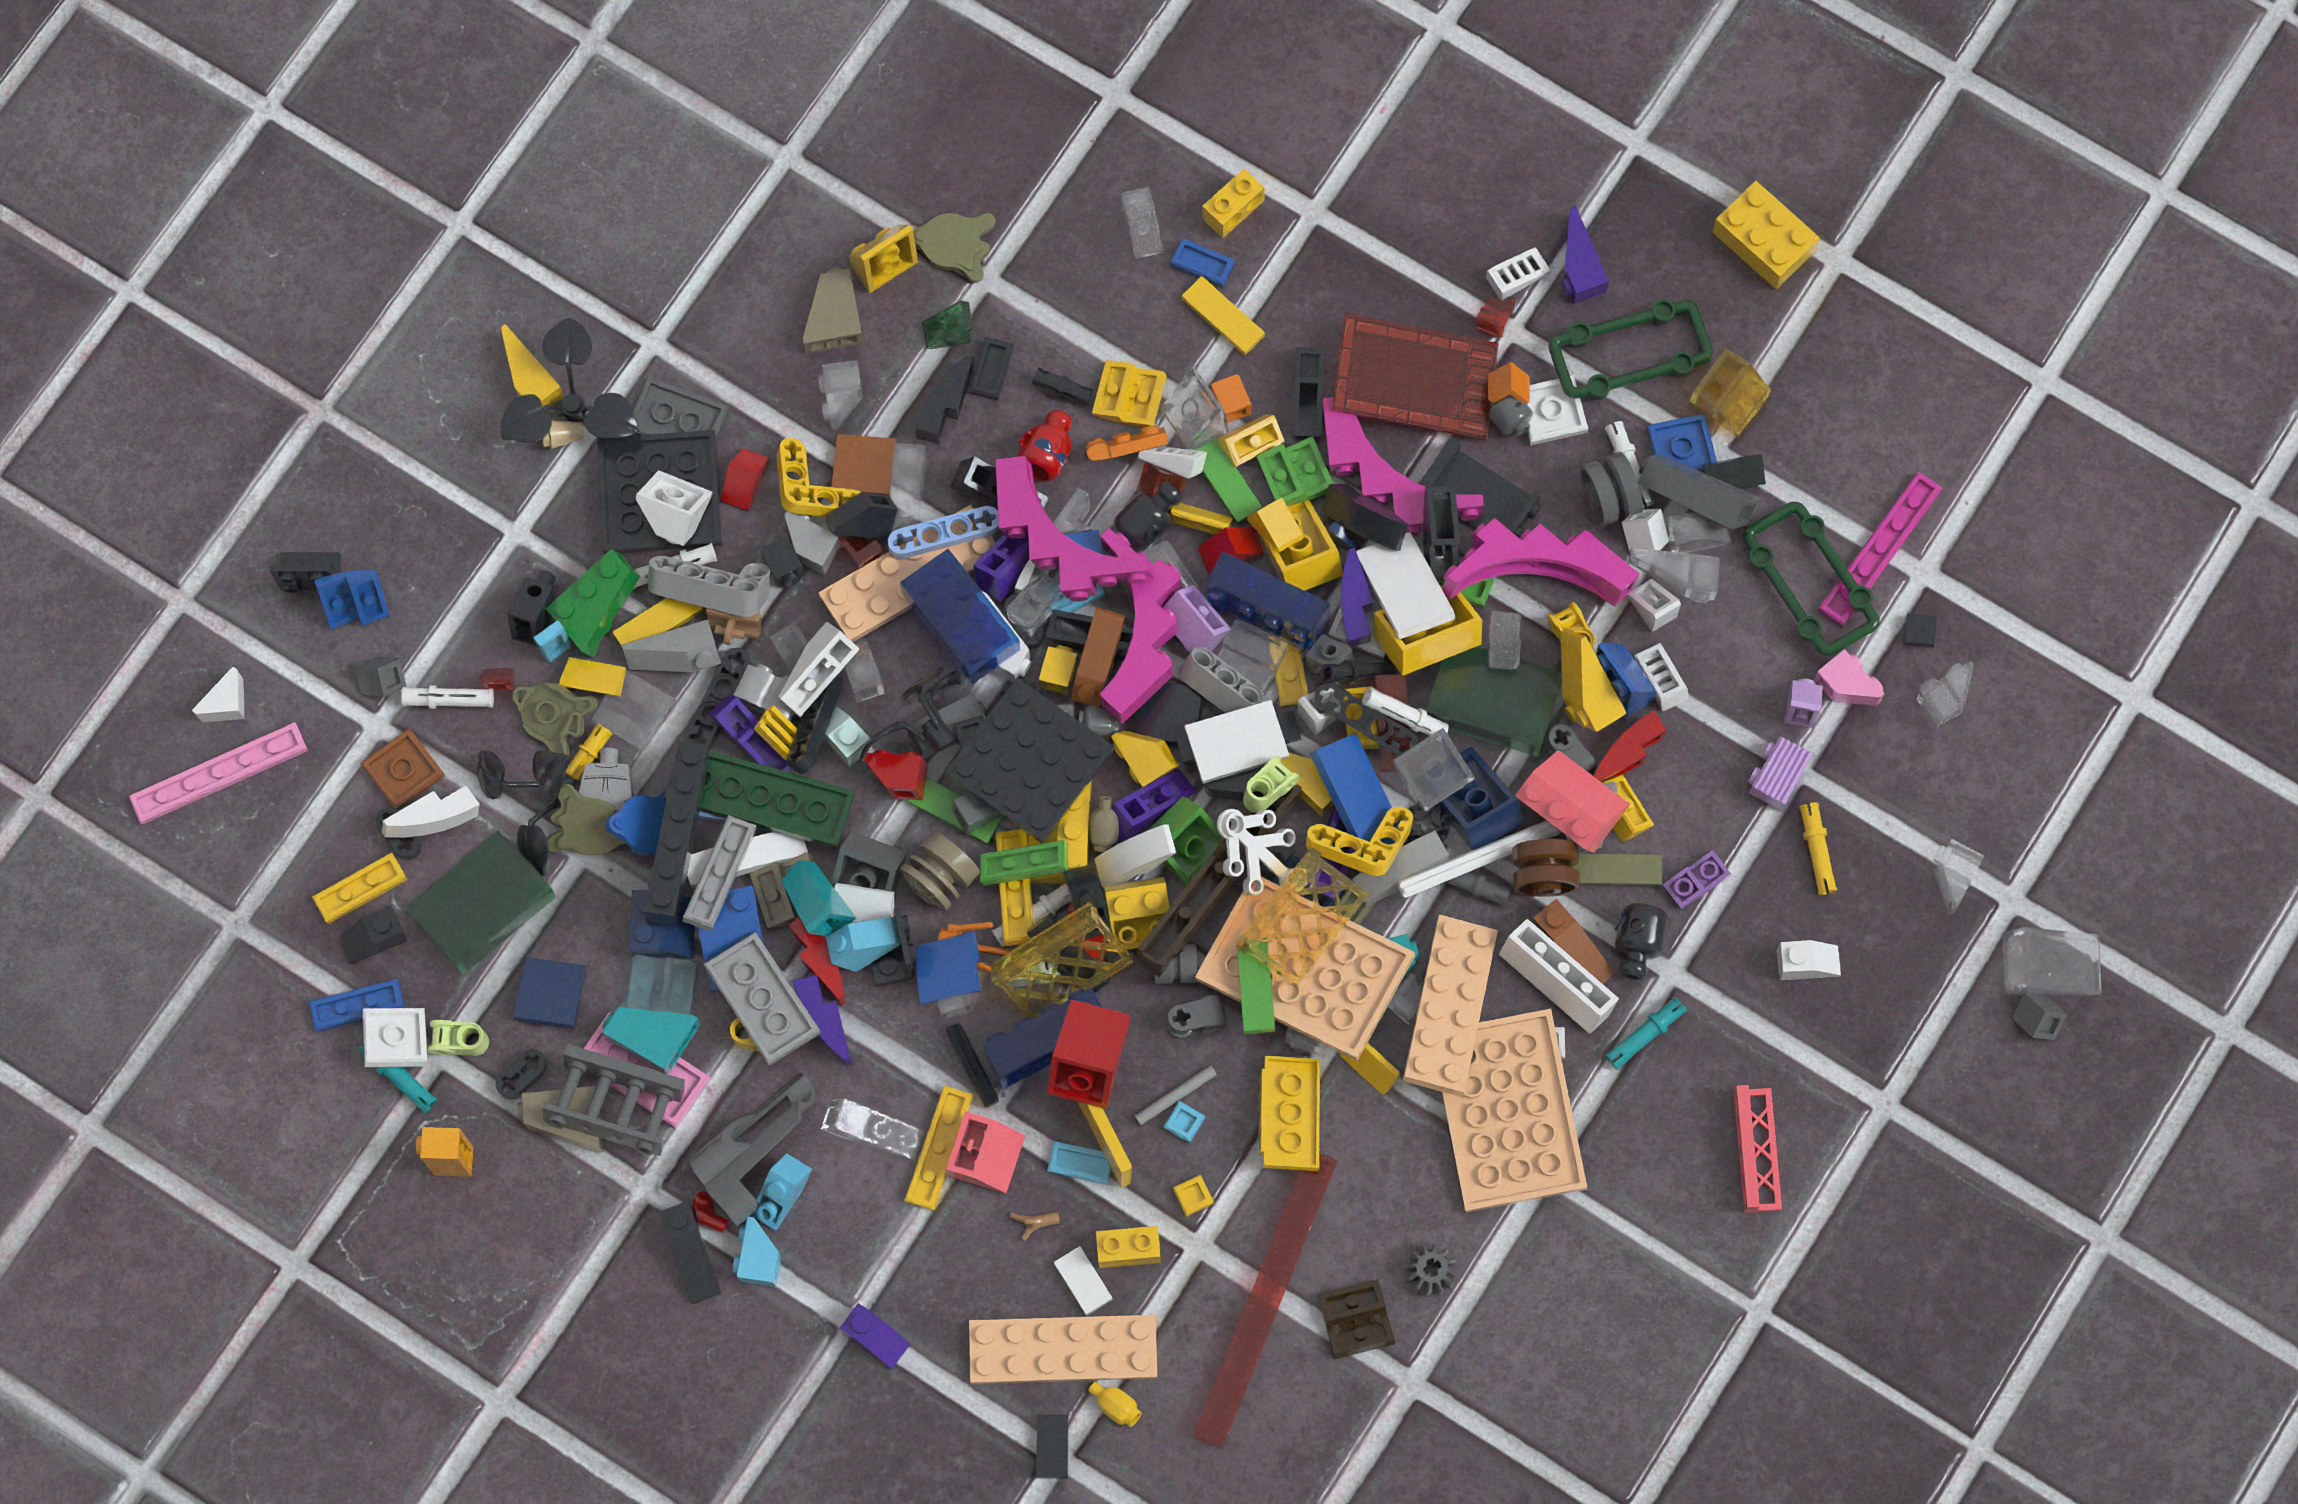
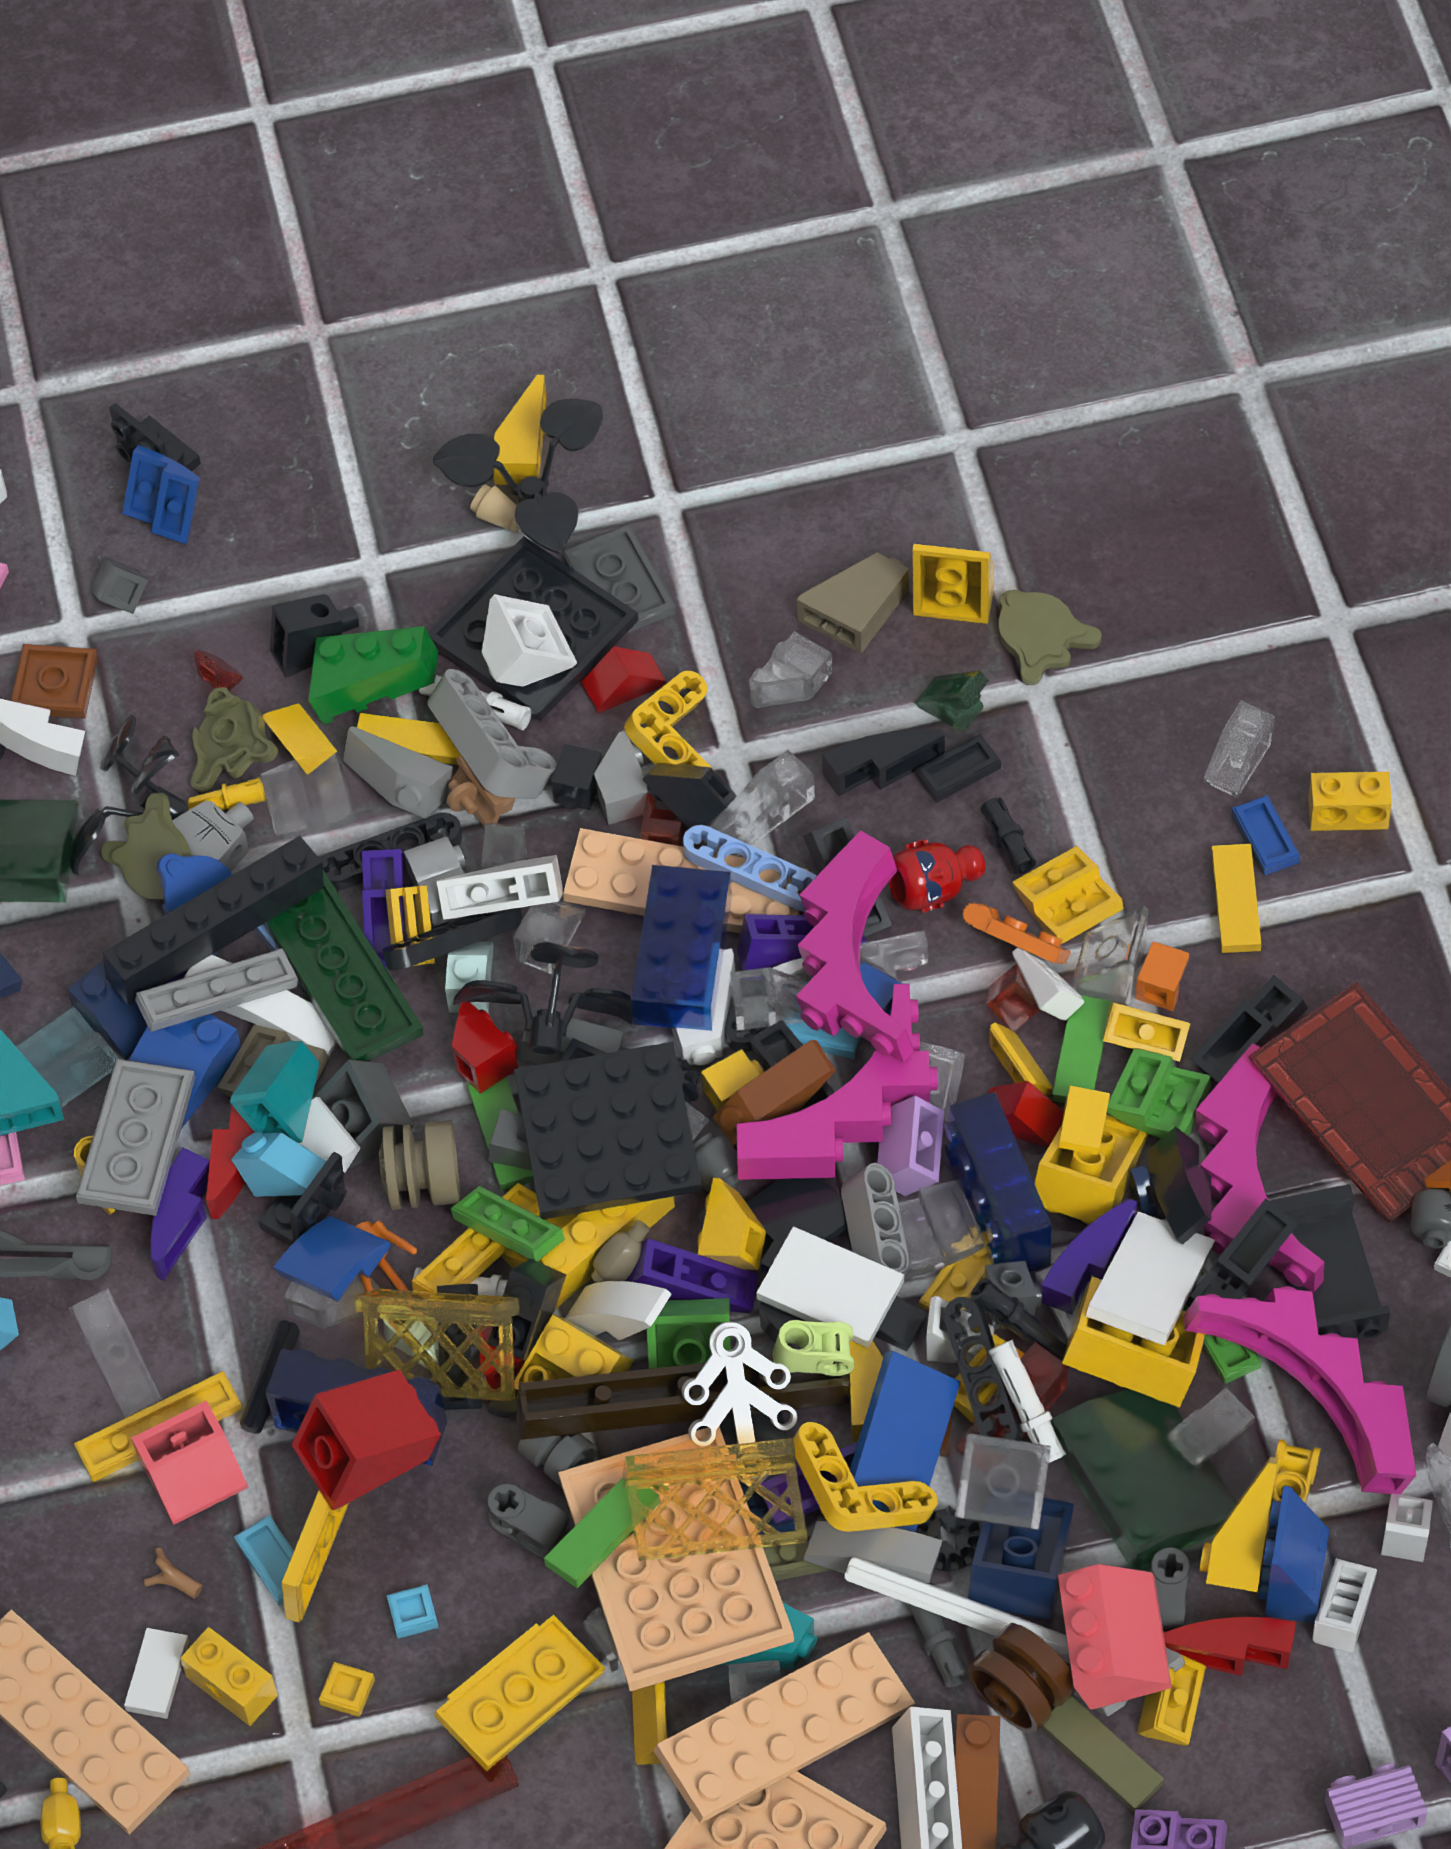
camera: 45 degrees right, 15 degrees down
white pin [401,685,494,709] -> none
medium azure tile [534,620,572,663] -> none
dark orange tile [831,434,896,497] -> none
black piece [1114,480,1183,551] -> none
light grey bar [1134,1065,1217,1126] -> none

